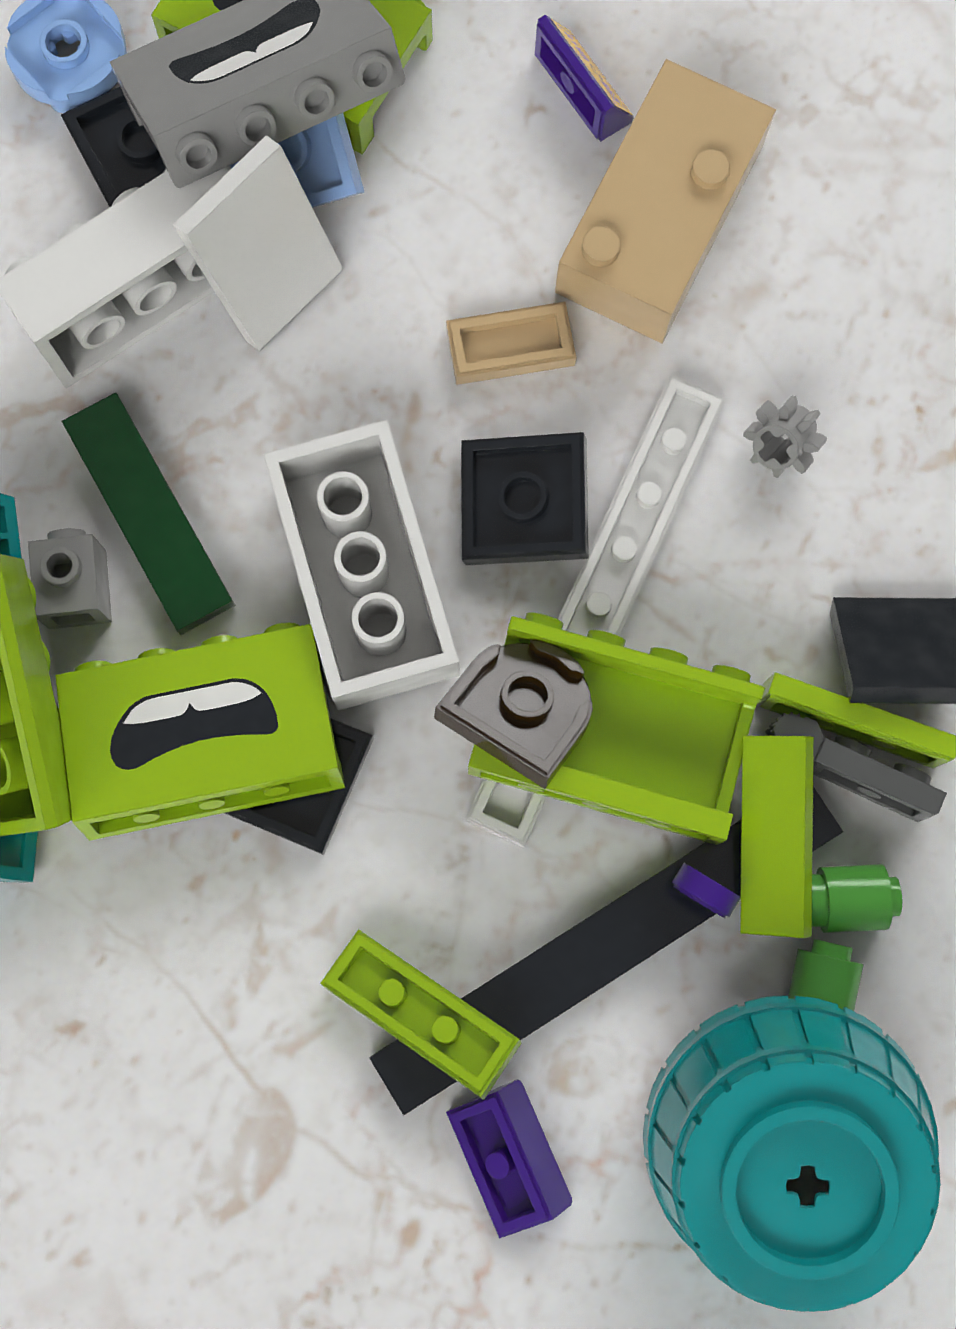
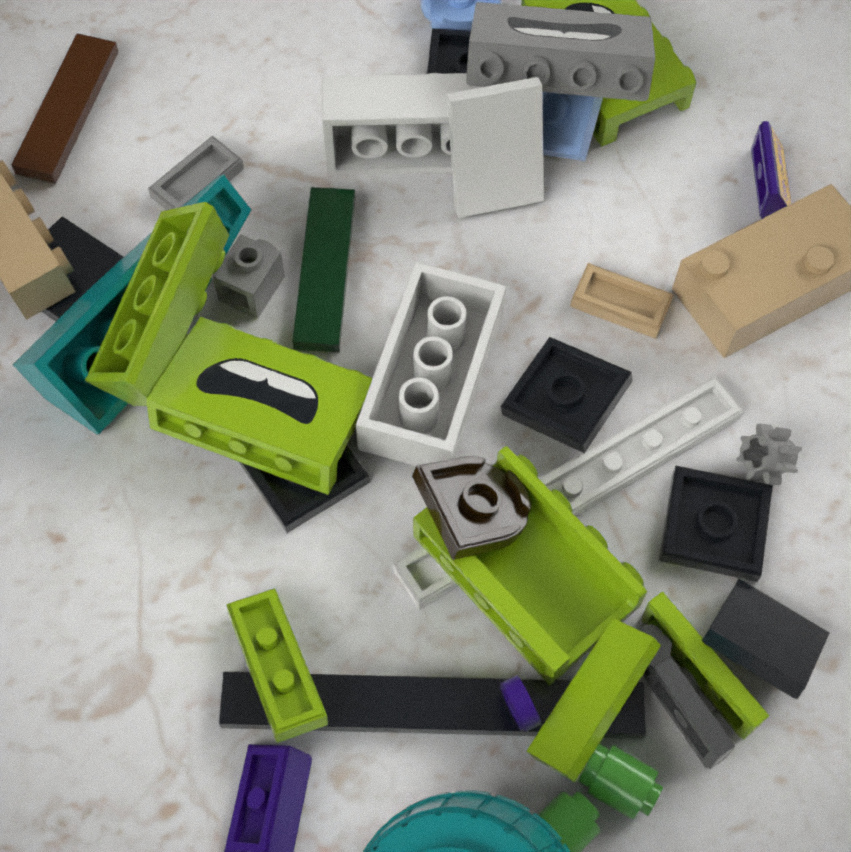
camera: 35 degrees right, 15 degrees down
none -> black tile [658,465,773,582]

